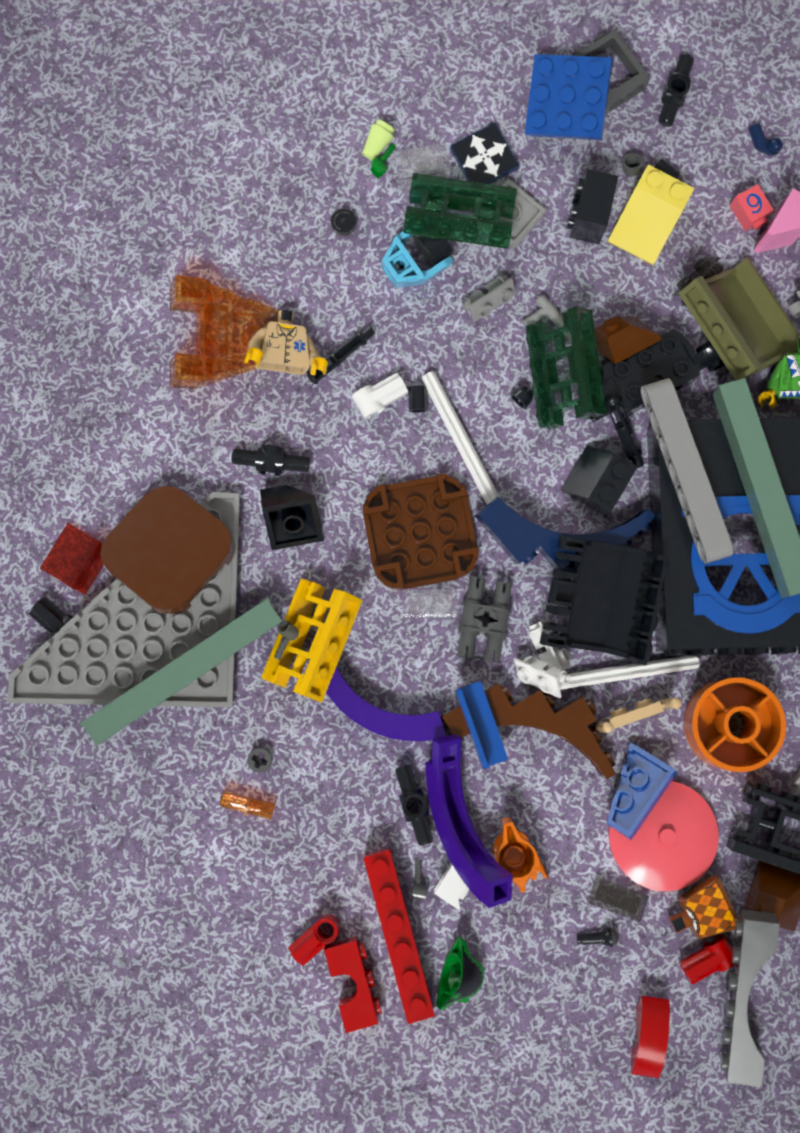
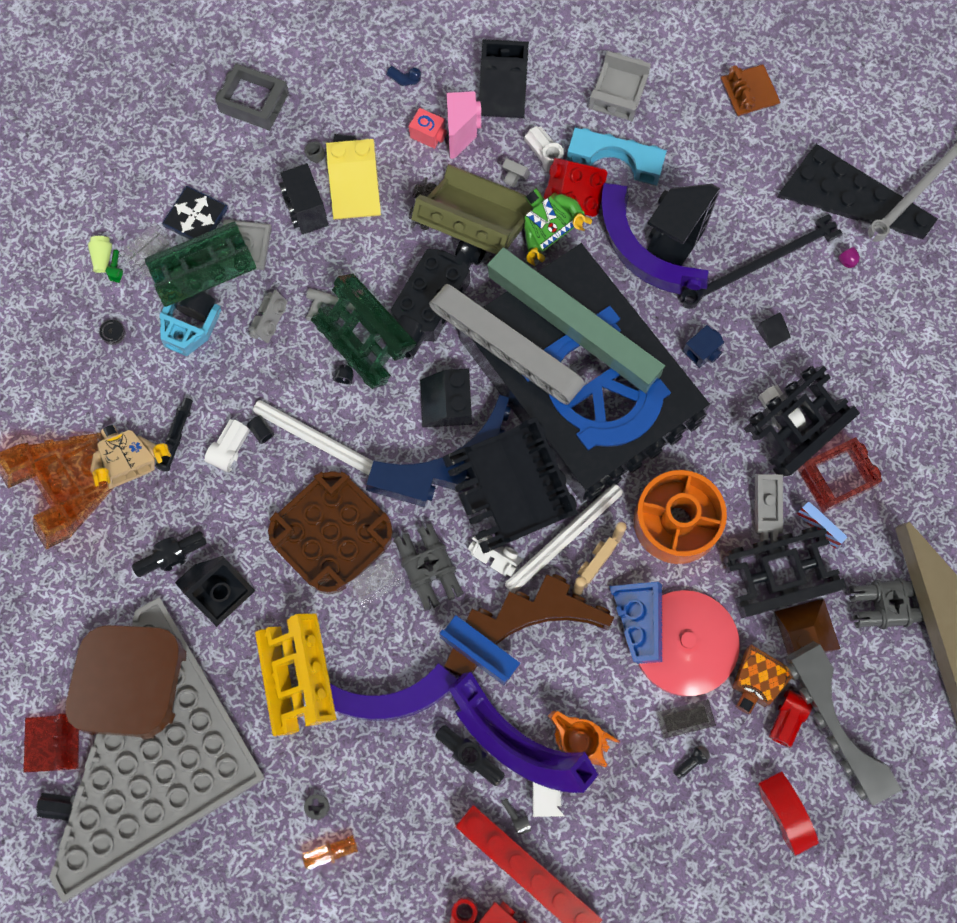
camera: 30 degrees left, 10 degrees down
sand green tile [80,598,282,746] -> none
dark grey hand [274,620,299,660] -> none
green hat [436,937,485,1010] -> none
white hinge [514,656,570,698] -> none
blue plate [525,54,613,140] -> none
reddish brown slope [590,316,662,364] -> none
black piece [605,395,644,468] -> none
black axle [658,54,694,127] -> none

